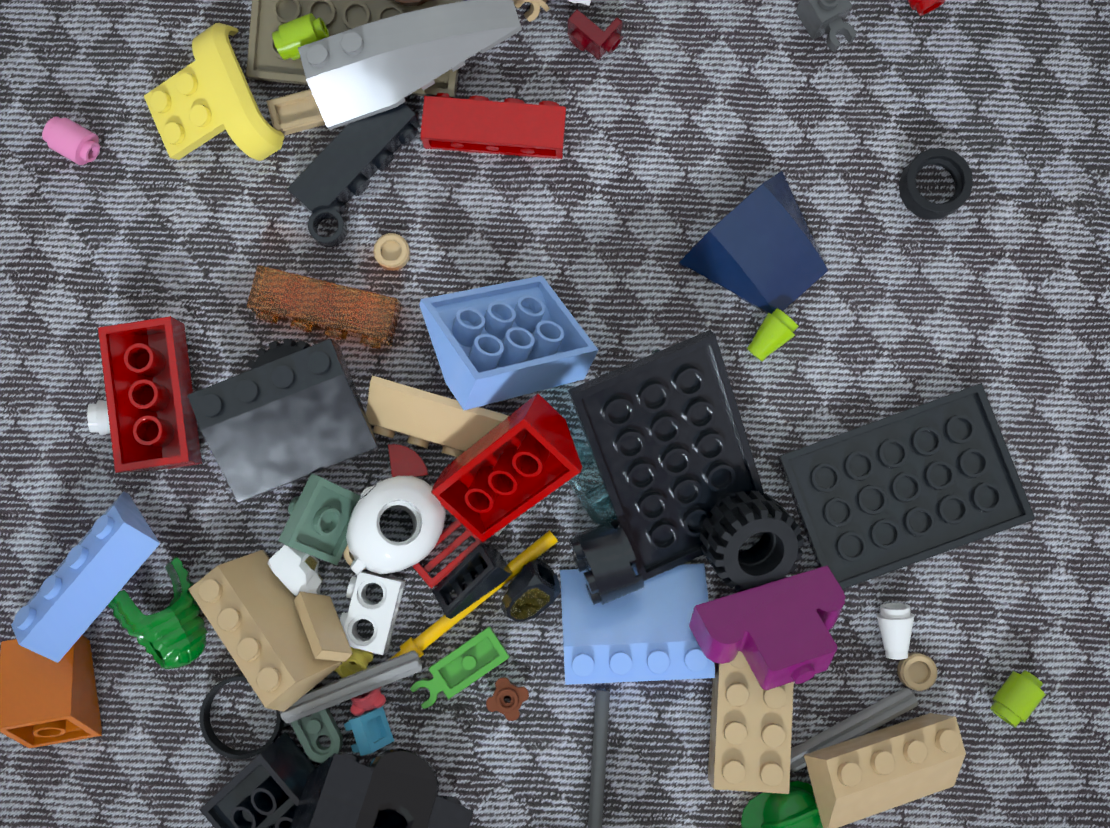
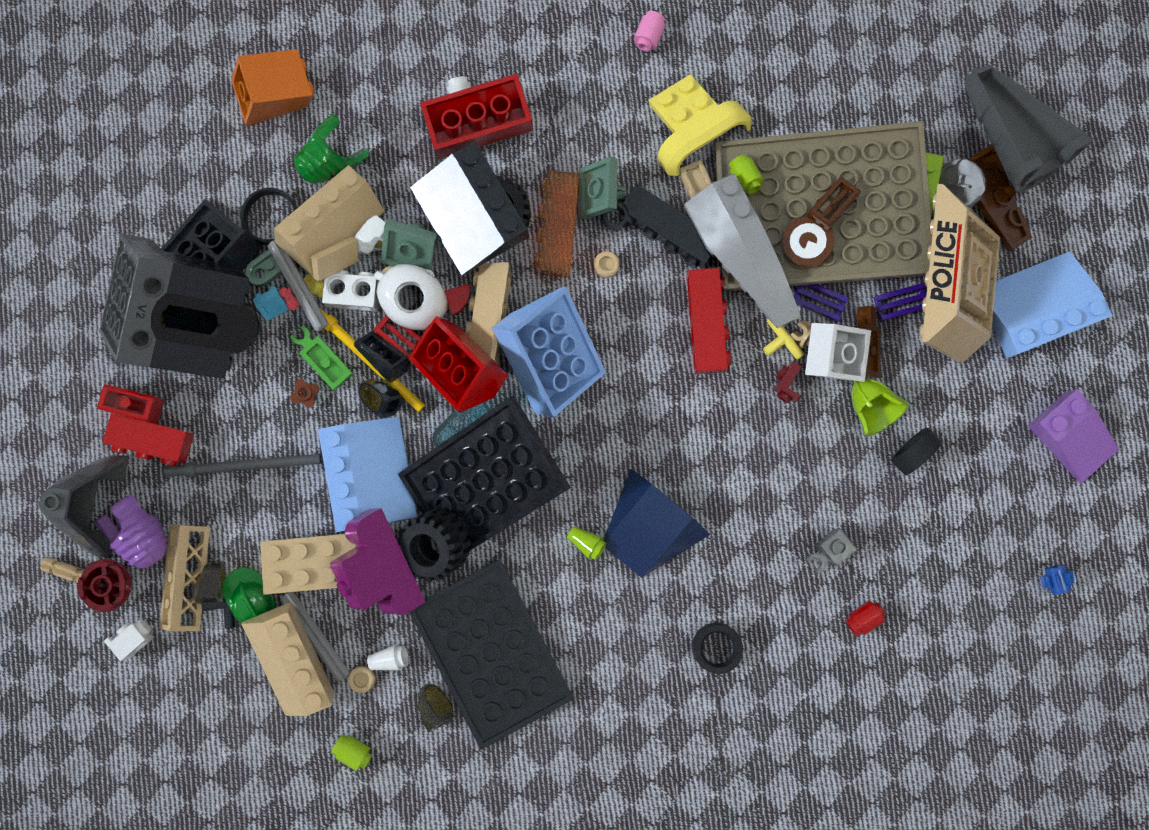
camera: 80 degrees right, 0 degrees up
light blue slope [11,491,160,663] -> none
black brick [569,519,644,605] -> none
none -> clear smoke rock [417,684,455,732]
none -> sand green tile [578,157,626,220]
none -> light yellow piece [763,319,804,360]

